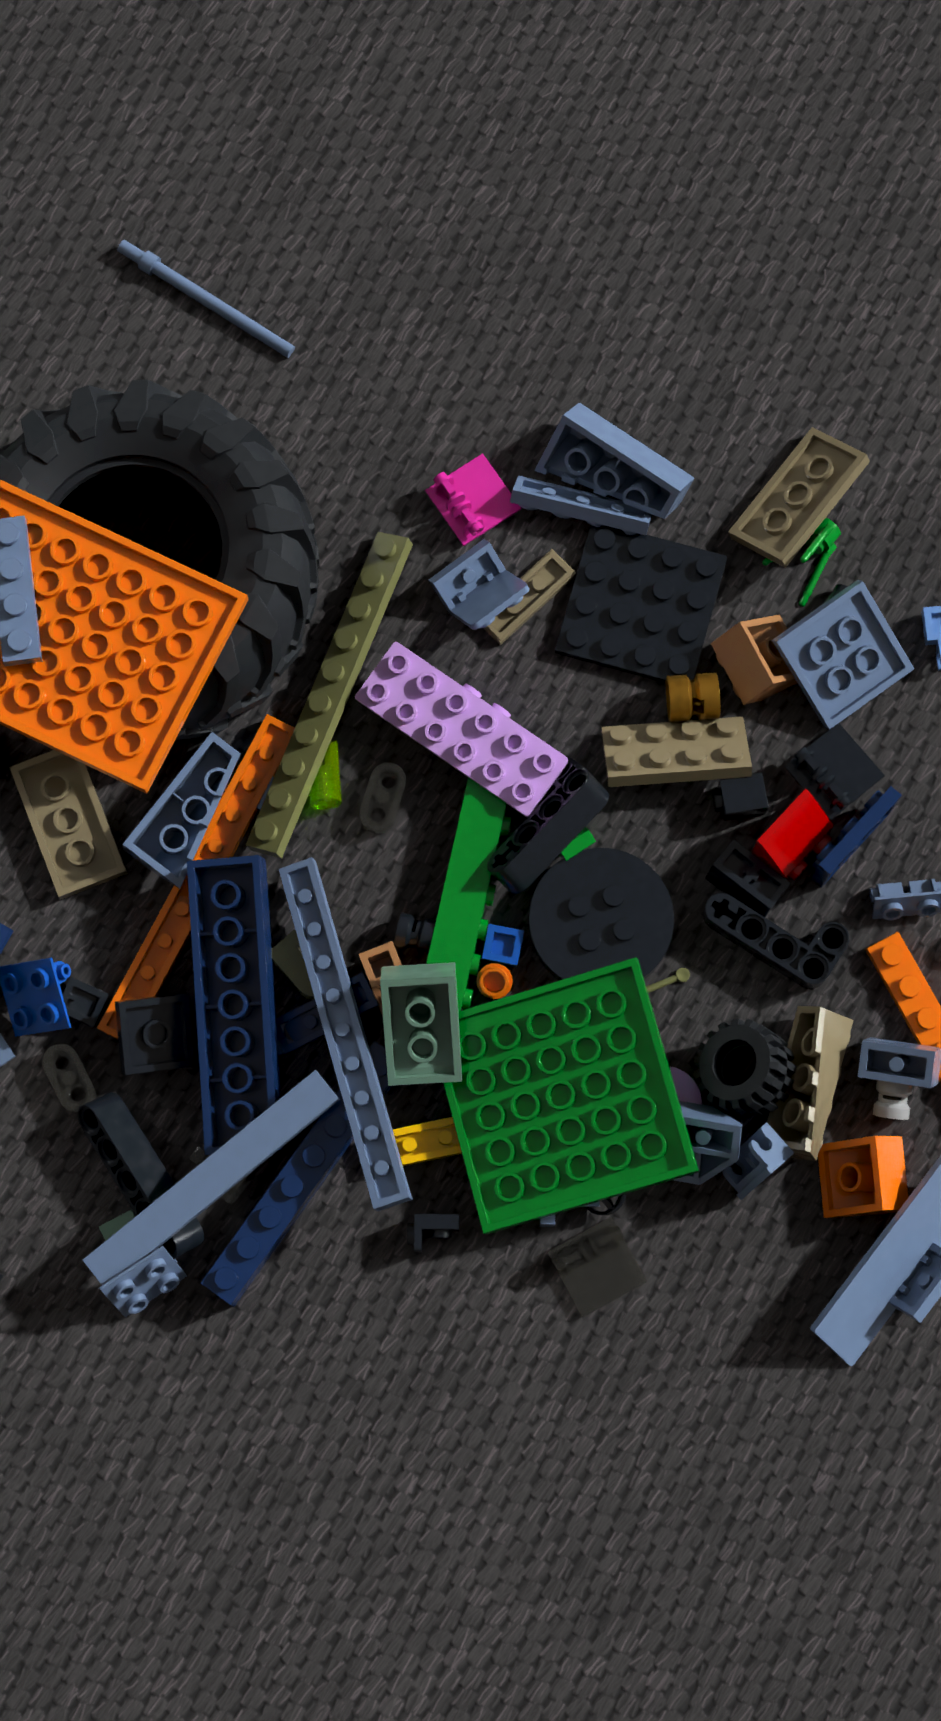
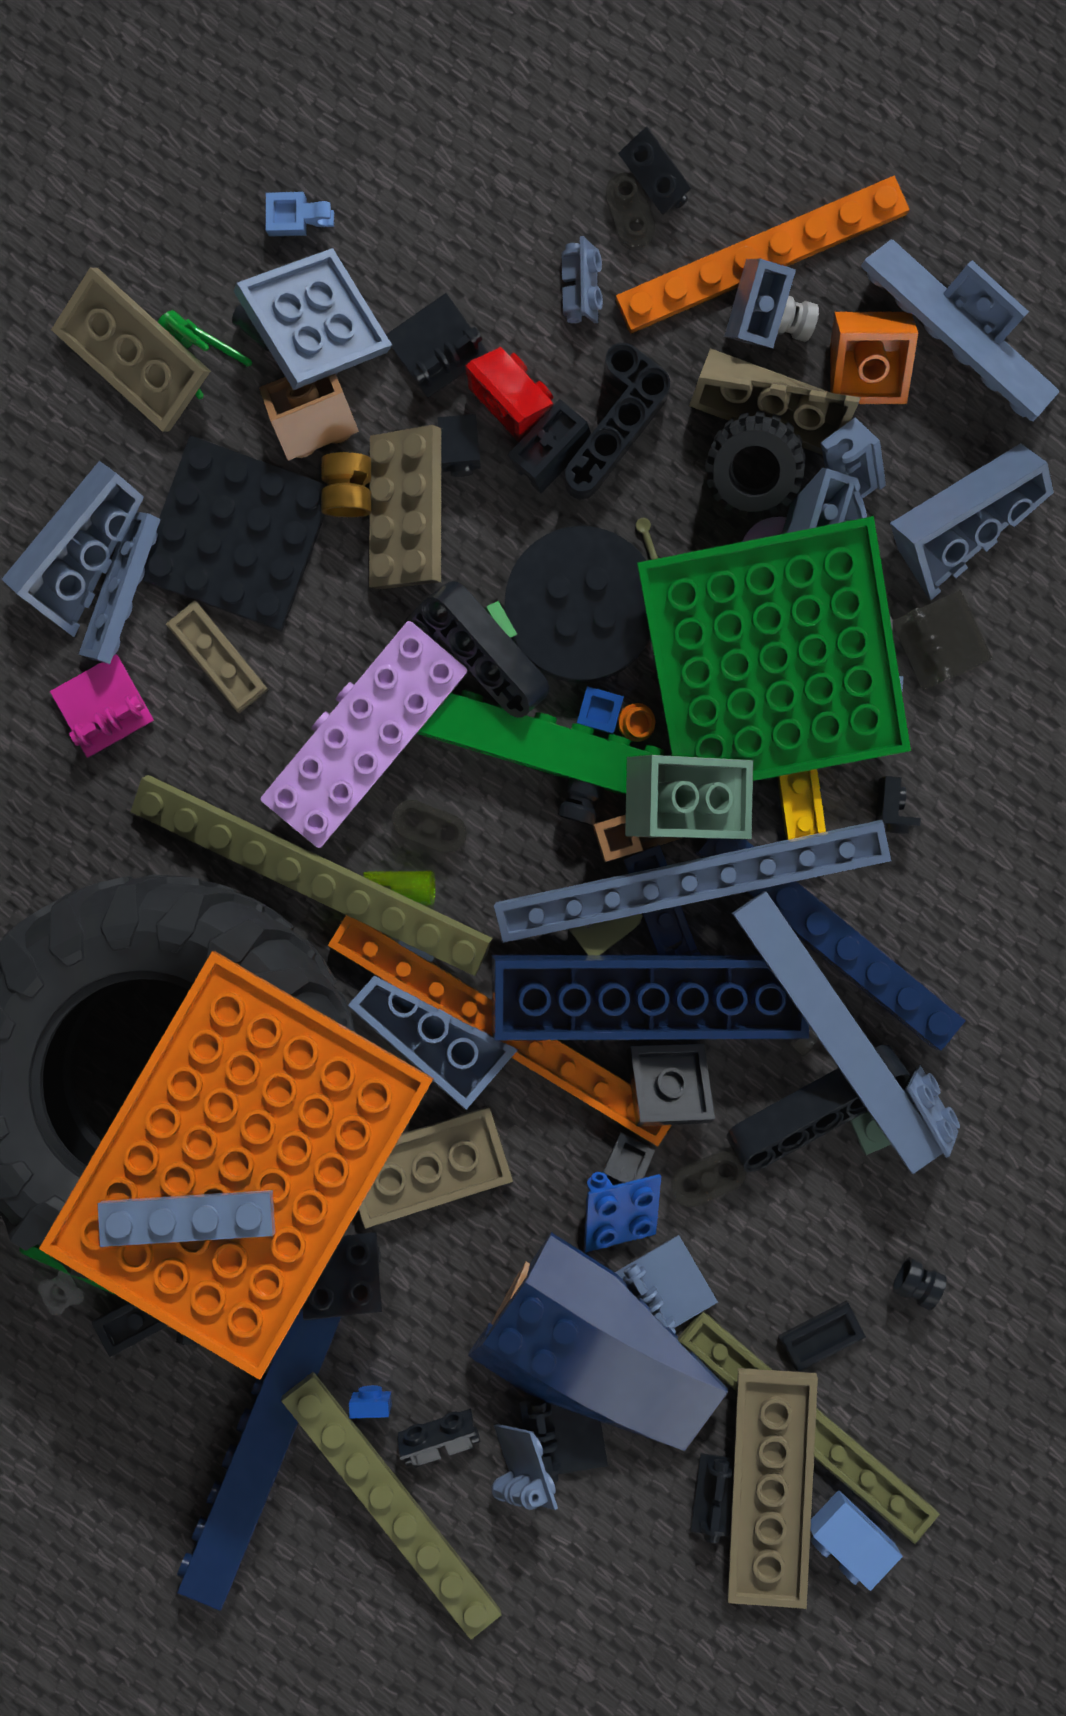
camera: 85 degrees left, 10 degrees up
sand blue bracket [428,539,530,630] -> none
dark blue plate [811,786,902,888] -> none
none -> sand blue wedge [890,443,1054,601]

